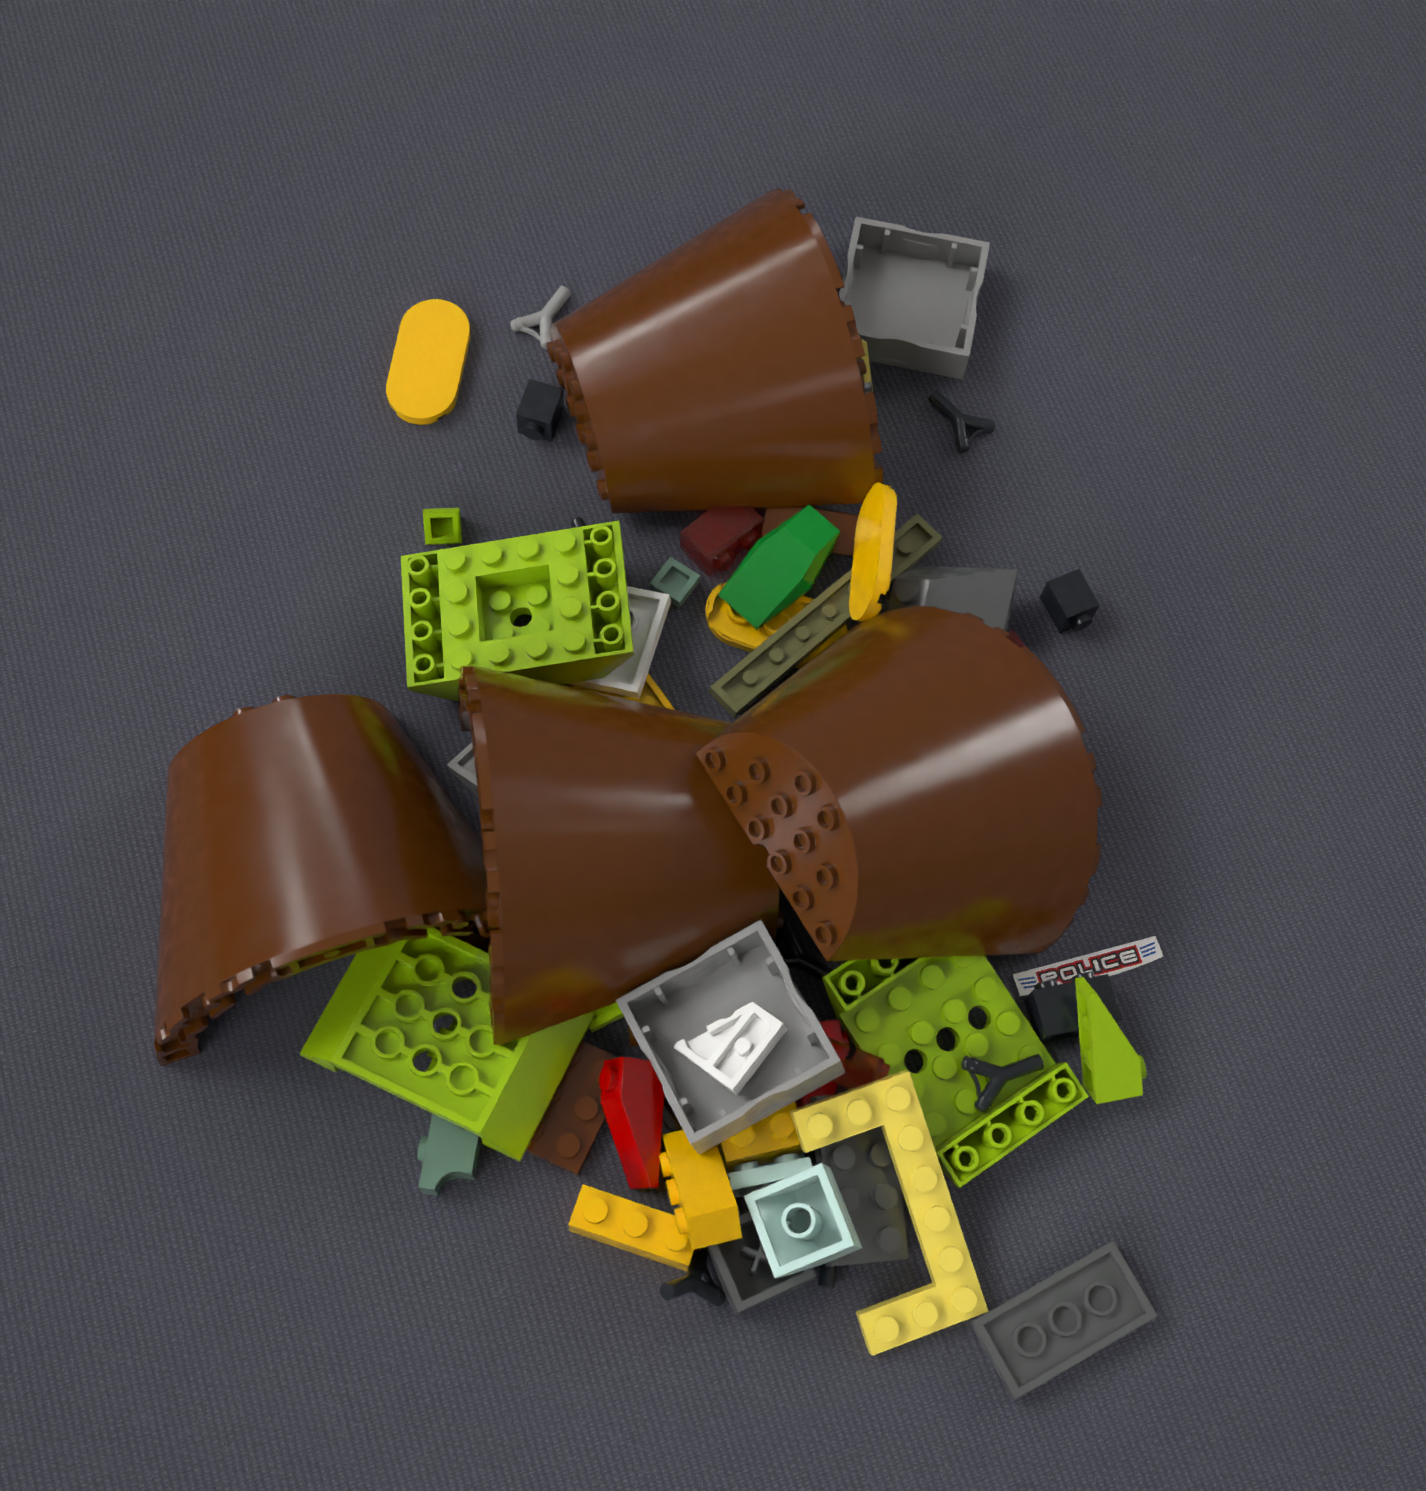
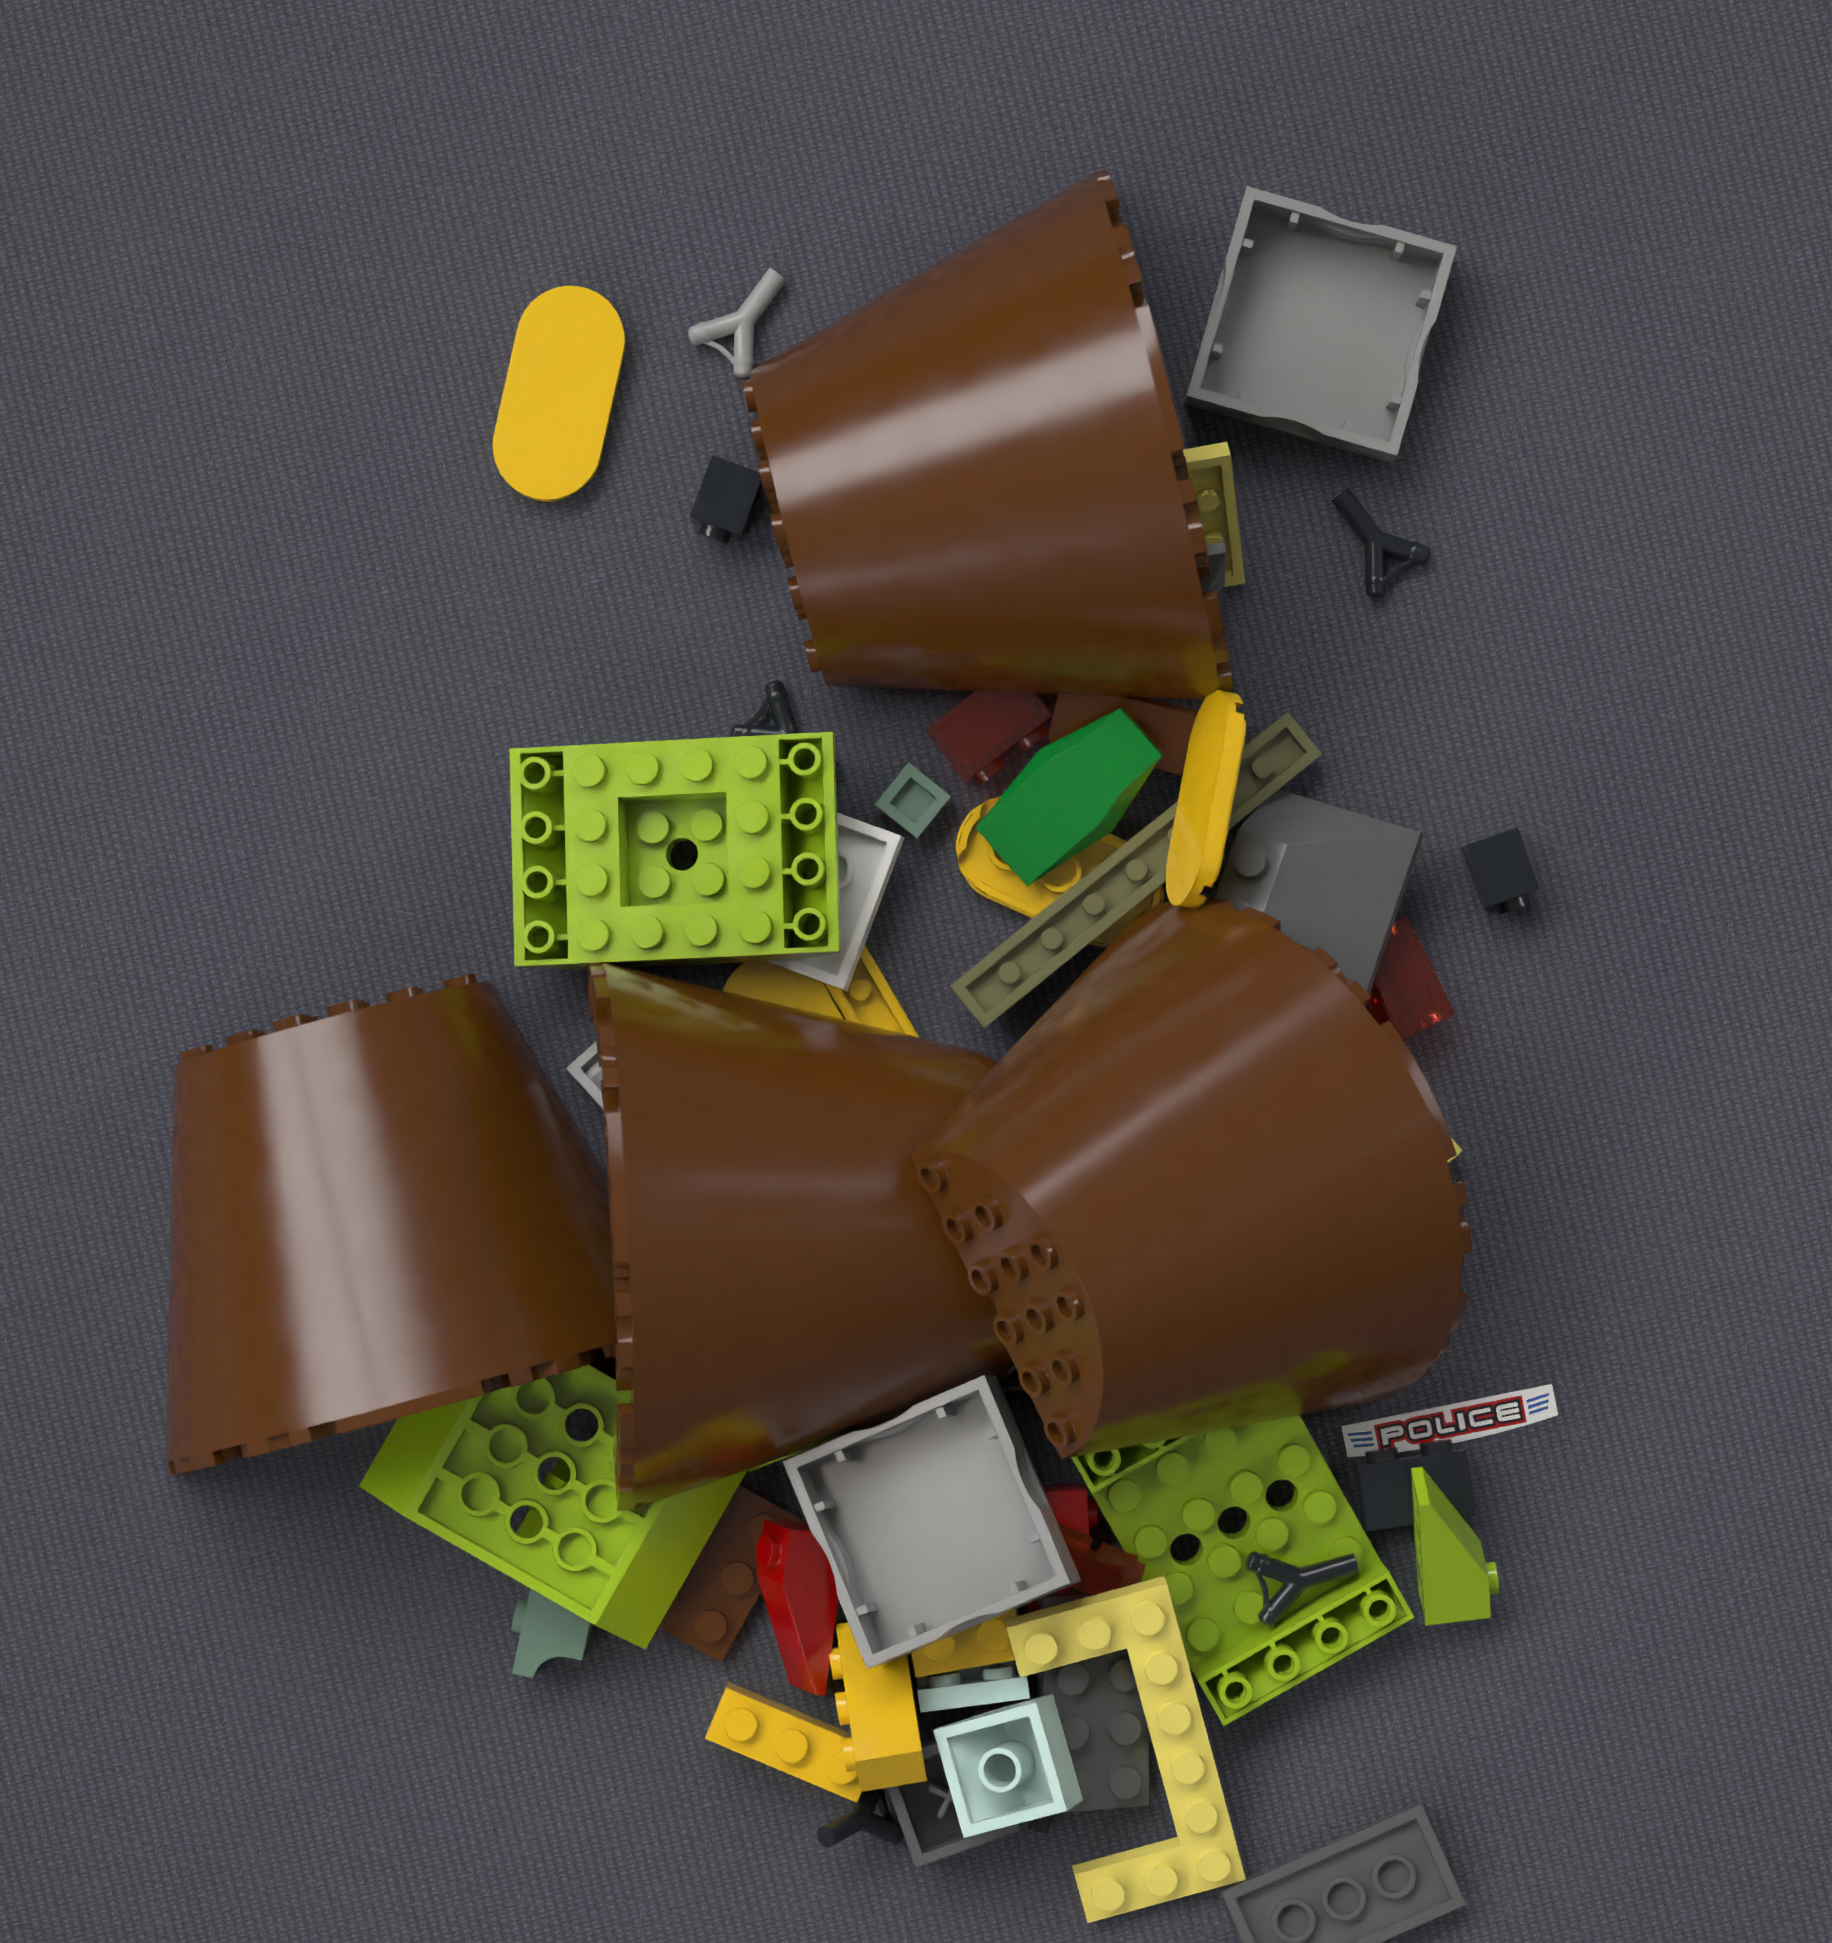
camera: 10 degrees right, 20 degrees up
lime slope [423,508,462,545] -> none
white wing [674,1002,788,1095] -> none

